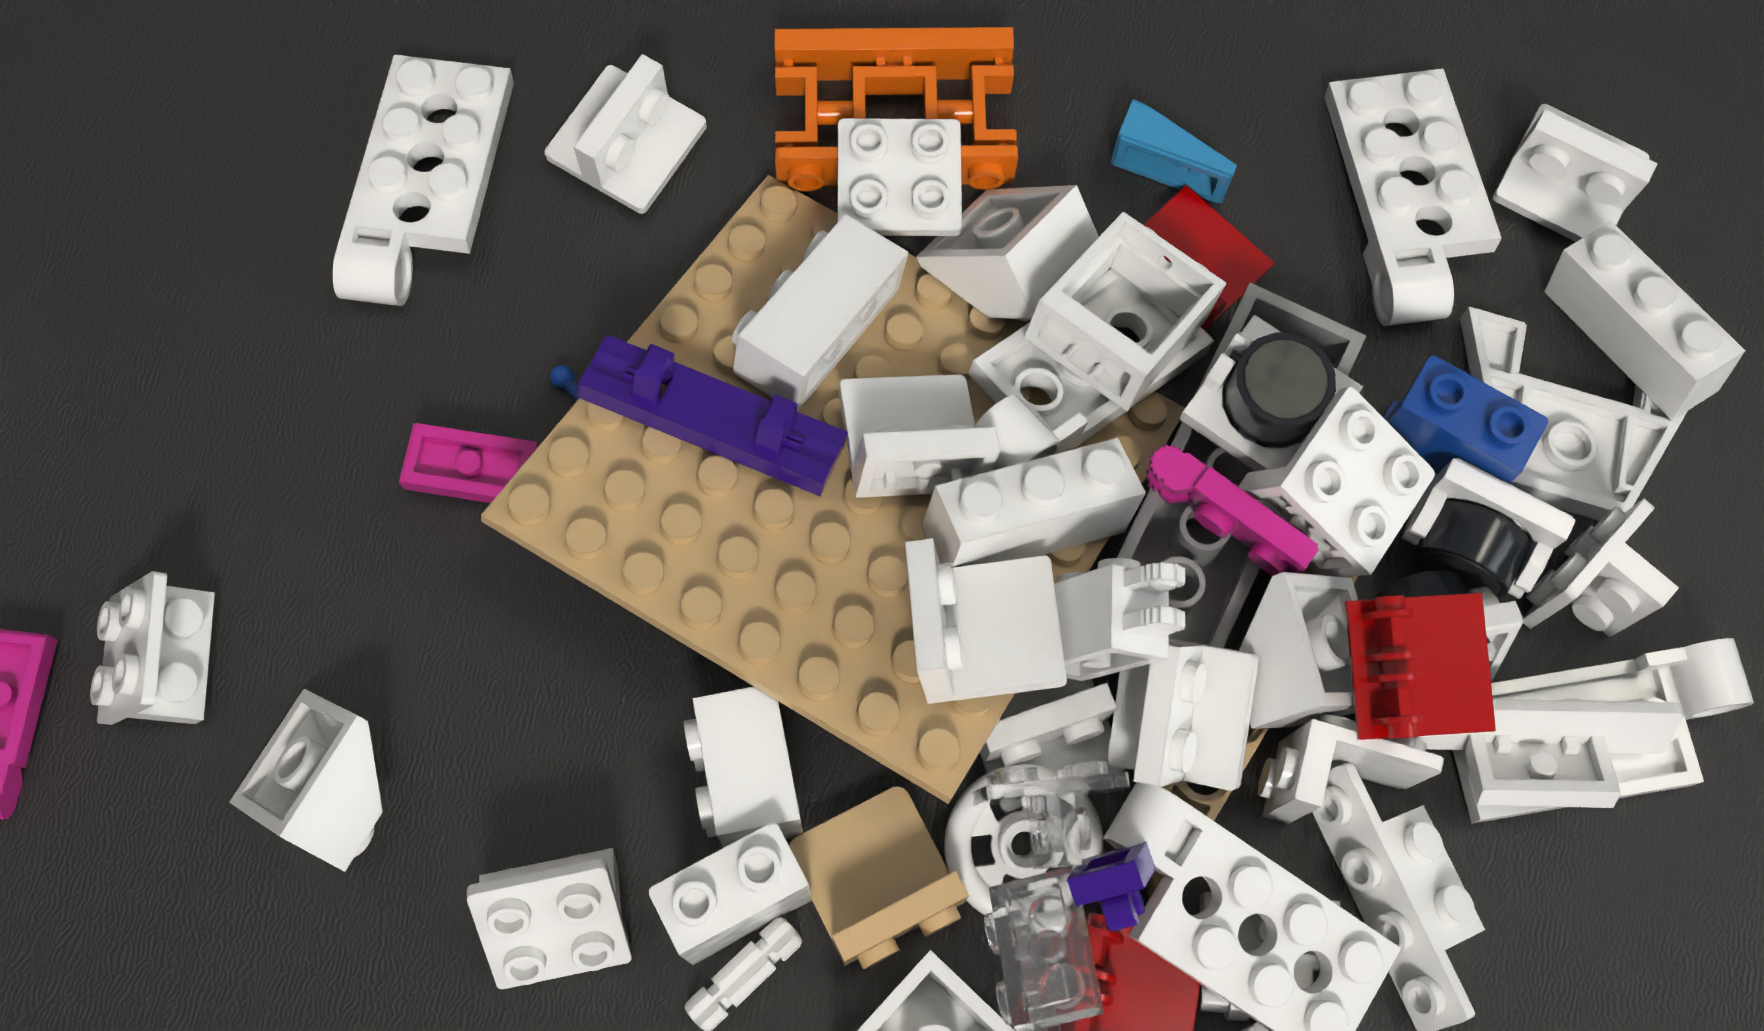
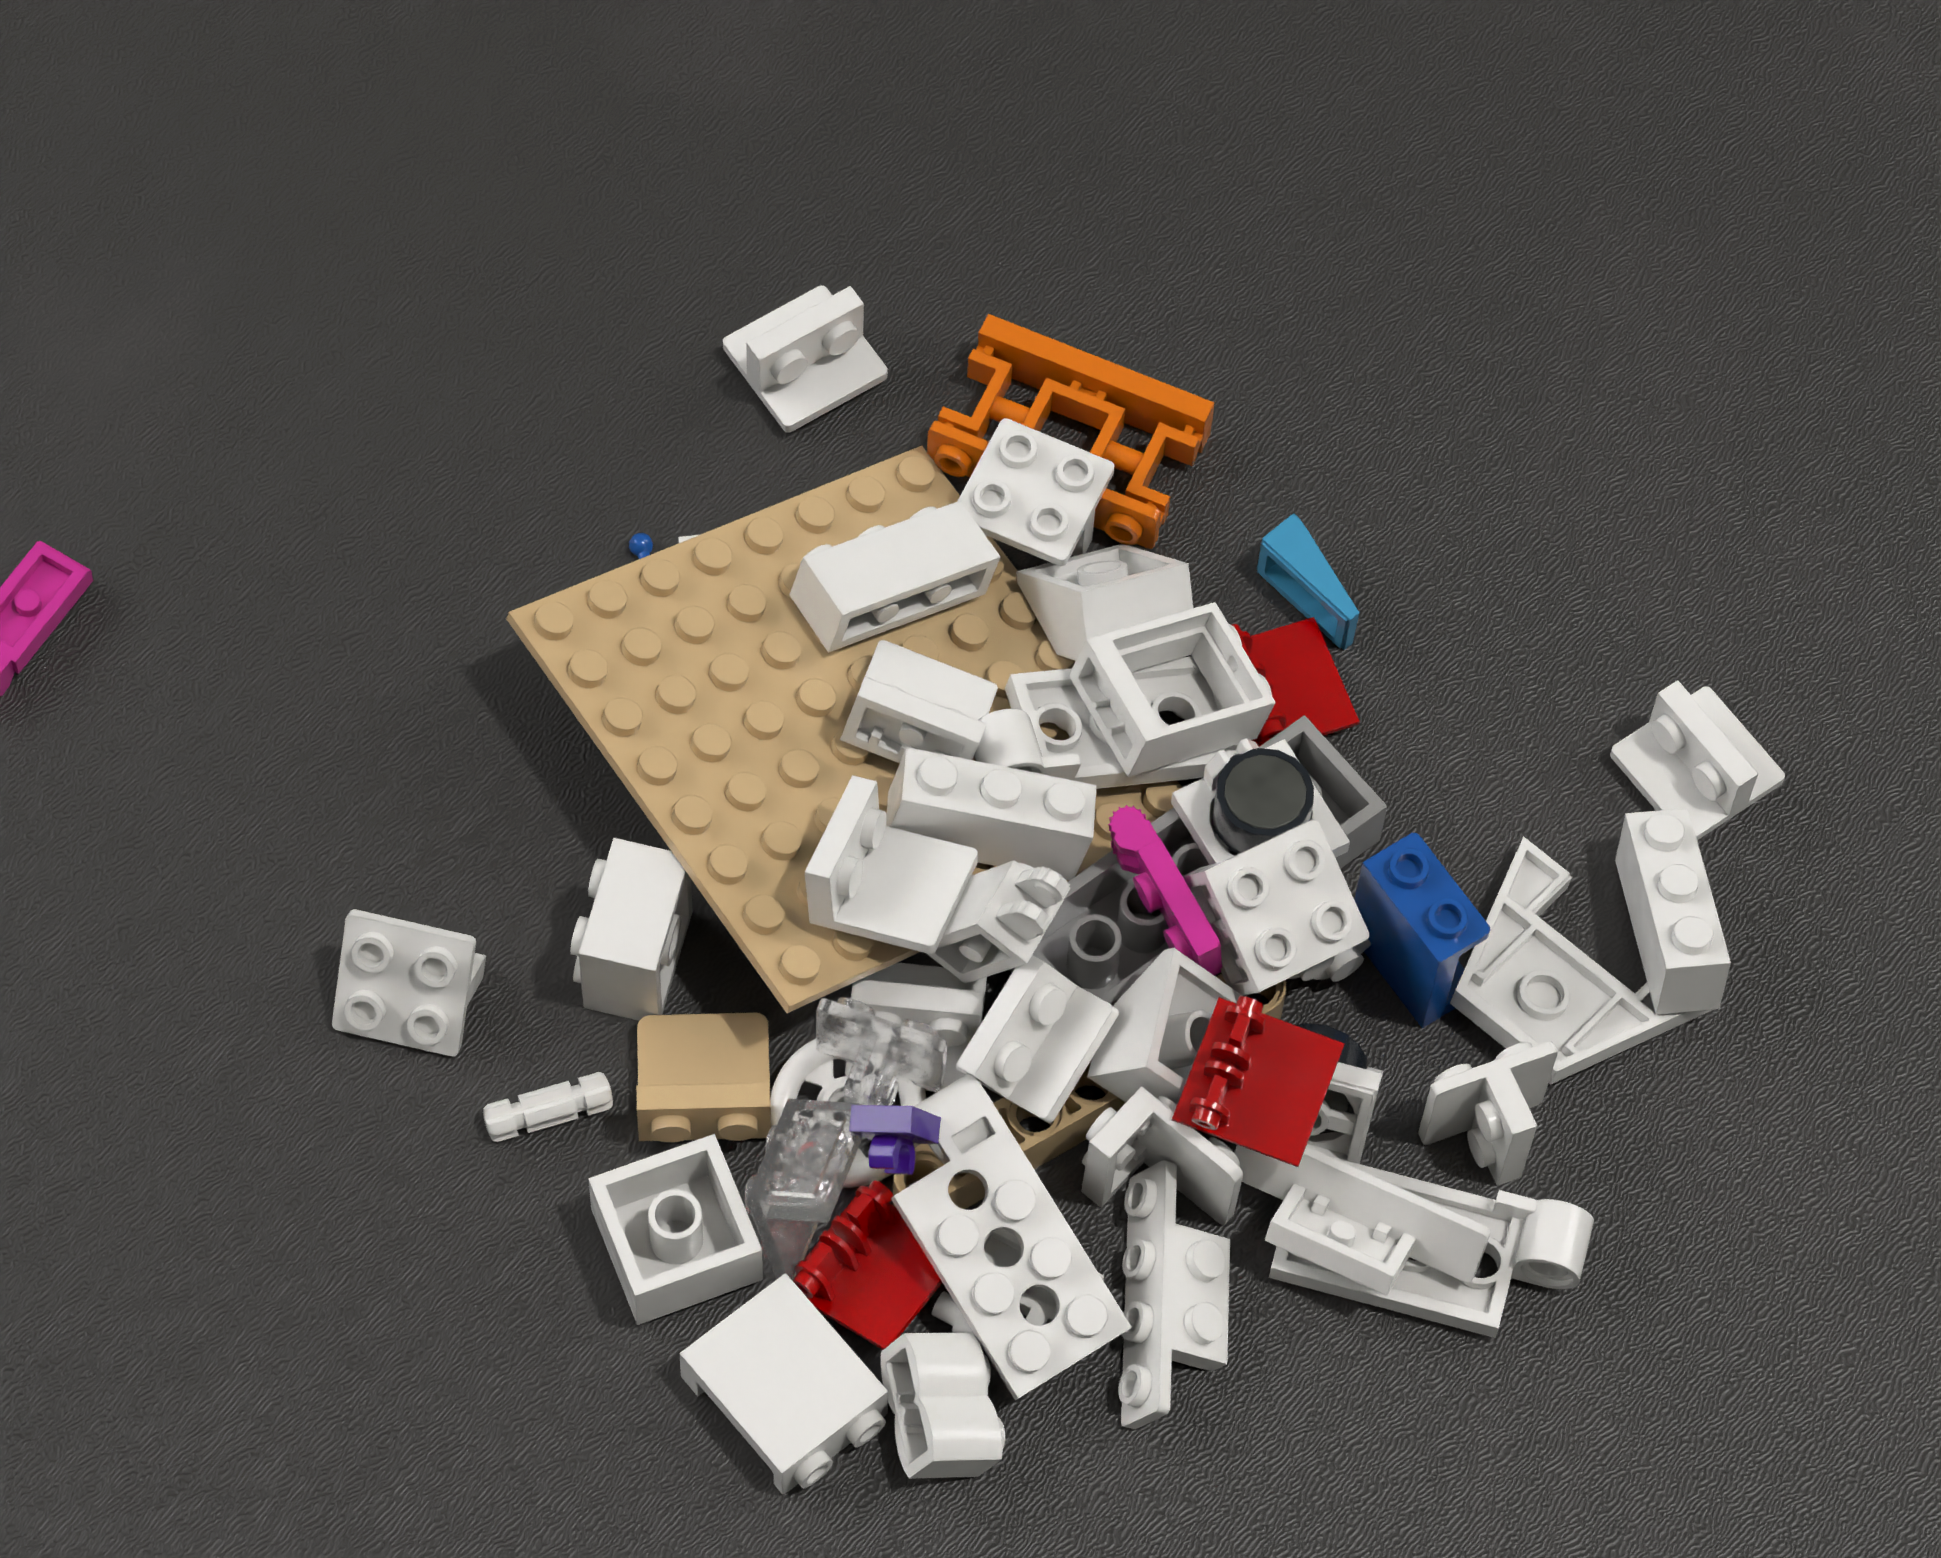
camera: 25 degrees right, 10 degrees down
white bracket [90,571,215,725] -> none
white slope [229,689,383,872] -> none
white hinge [333,55,514,306] -> none
dark pink hinge [399,423,539,503] -> none
dark purple hinge [578,334,848,497] -> none
white panel [649,823,812,965] -> none
white hinge [1324,69,1502,326] -> none
piece [1402,458,1576,599] -> none

